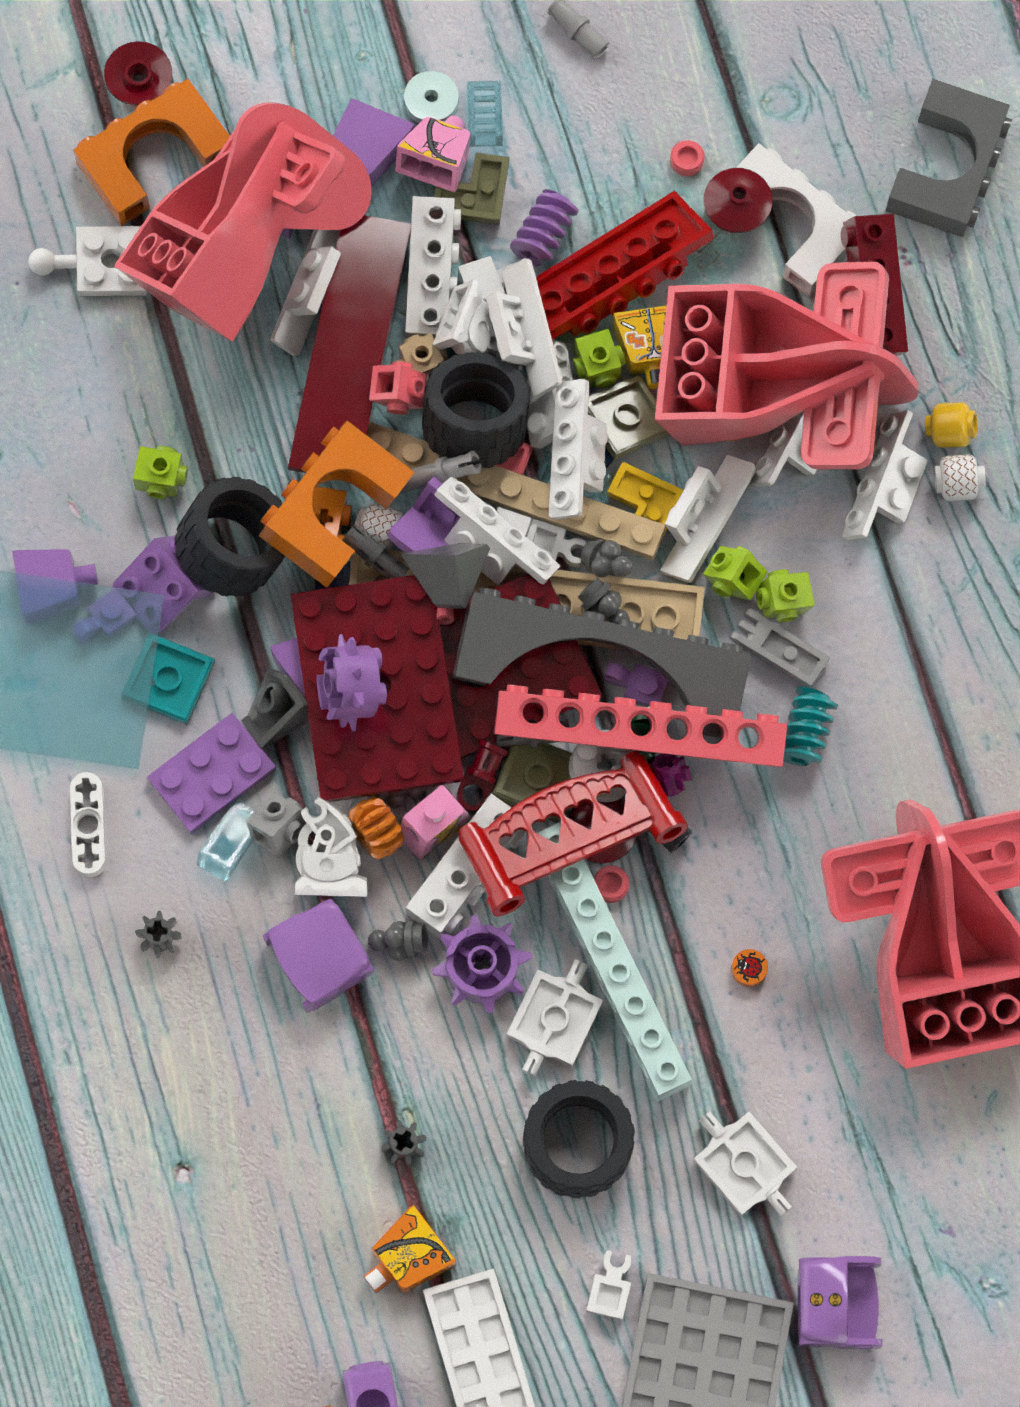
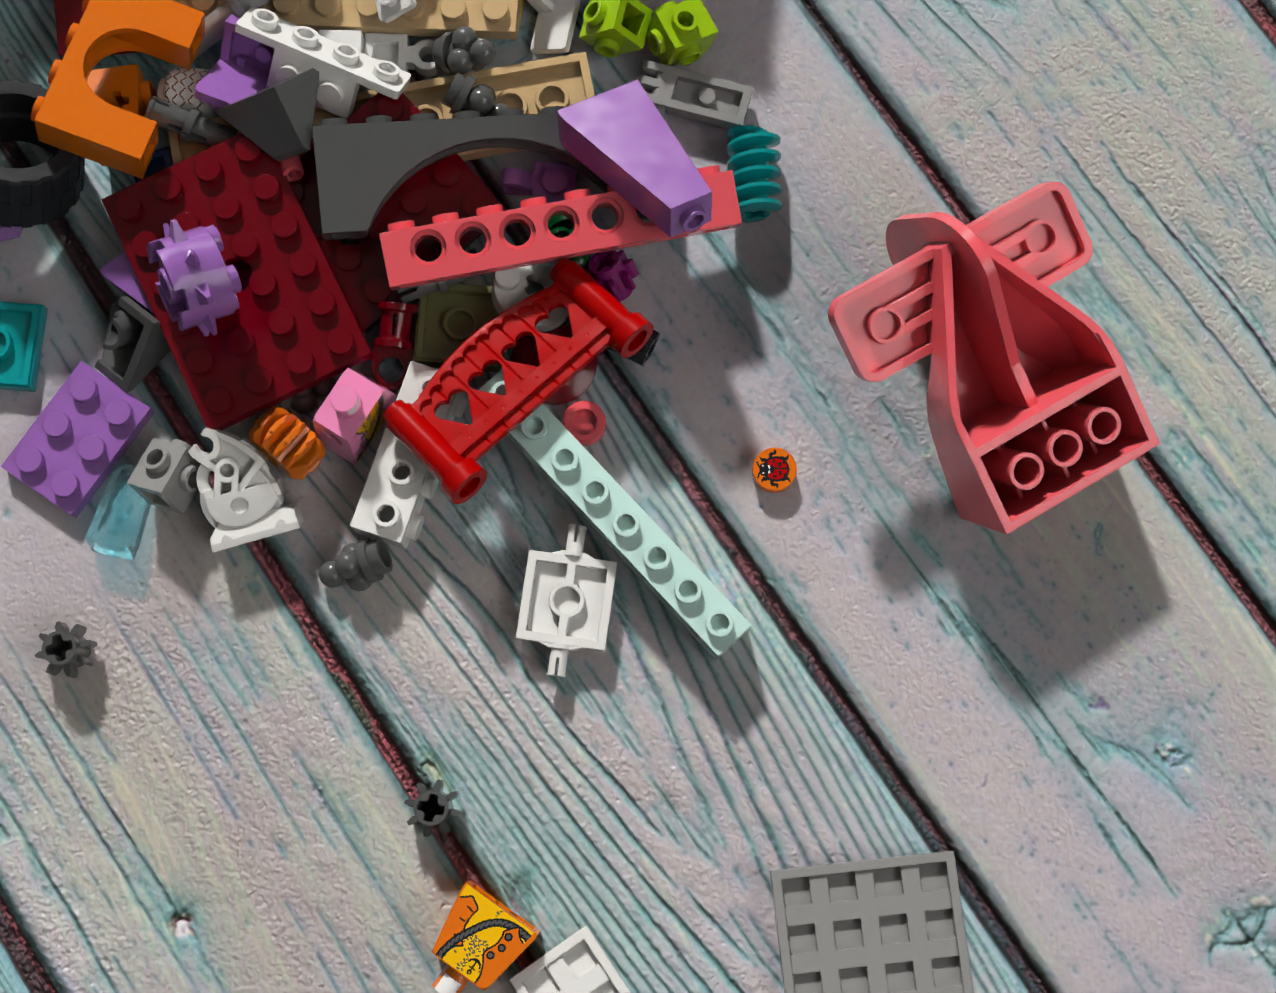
camera: 15 degrees left, 5 degrees up
medium lavender piece [263,899,375,1013] -> none
medium lavender brick [432,915,532,1013] -> none
black tyre [523,1080,635,1199] -> none
white plate [586,1250,631,1320] -> none
white plate [693,1111,797,1217] -> none
medium lavender piece [797,1256,882,1350] -> none
none -> medium lavender slope [557,79,712,238]

